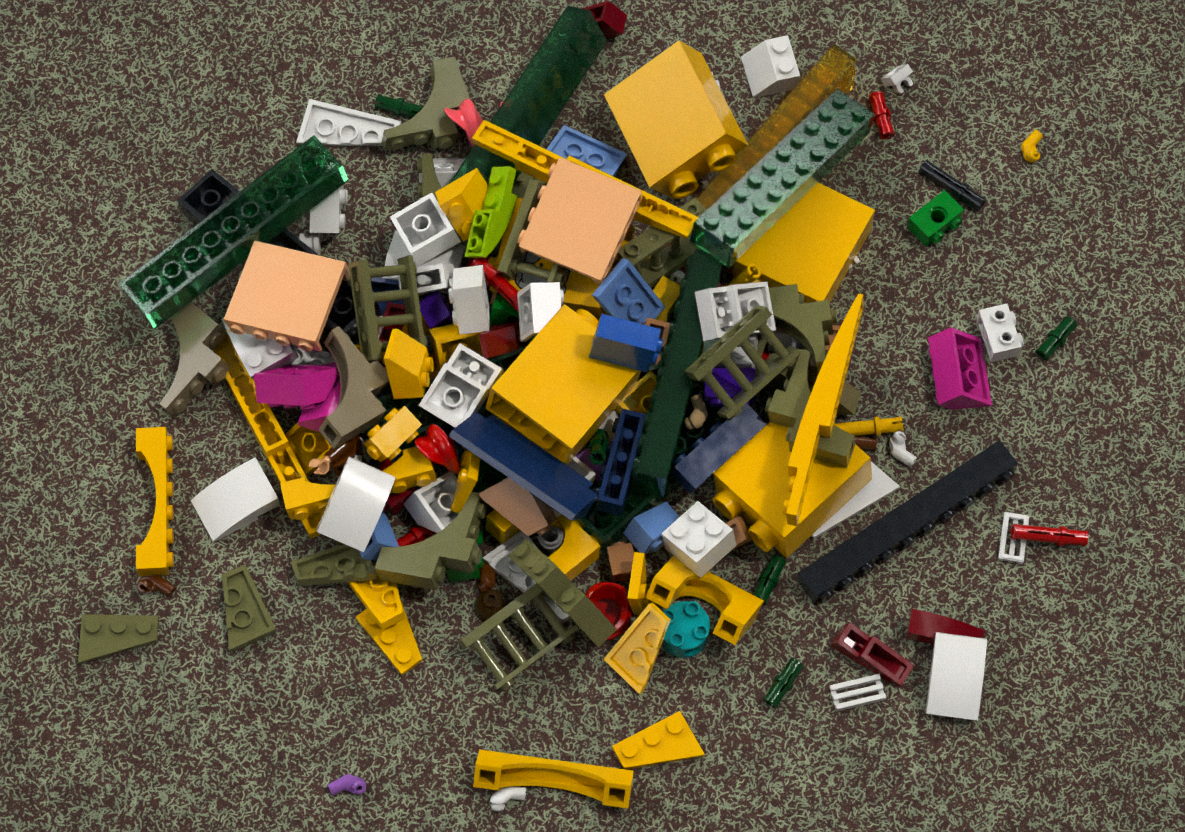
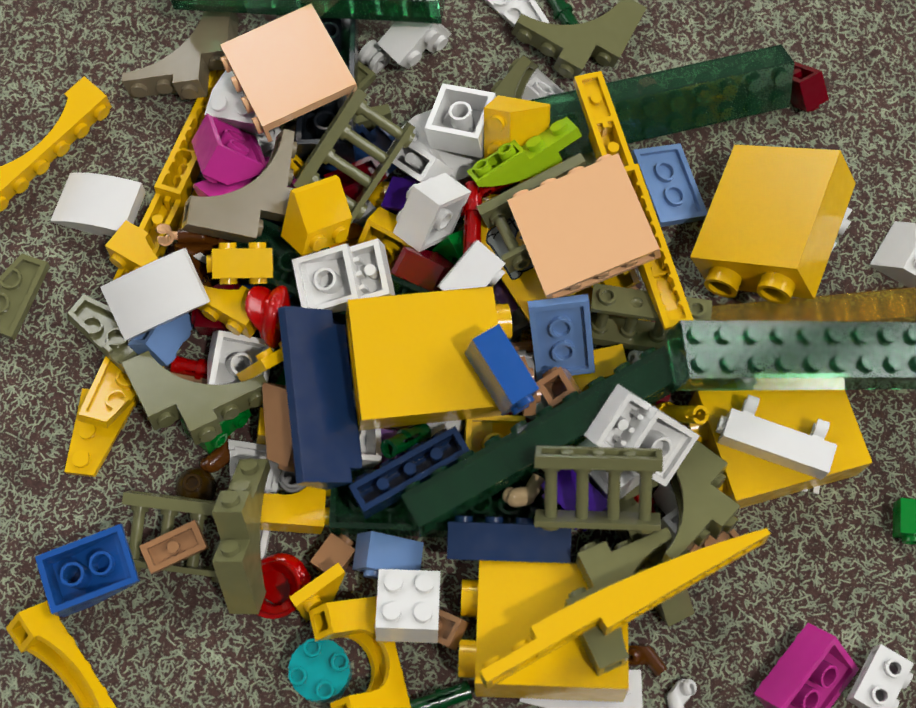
camera: 45 degrees right, 5 degrees up
coral piece [444,99,483,153] -> none
white arm [490,786,526,811] -> none
yellow wing [603,602,671,694] -> none
yellow pin [834,416,903,437] -> none
none -> blue slope [35,524,140,617]
none -> medium nougat plate [139,520,209,574]
none -> white brick [716,394,837,480]

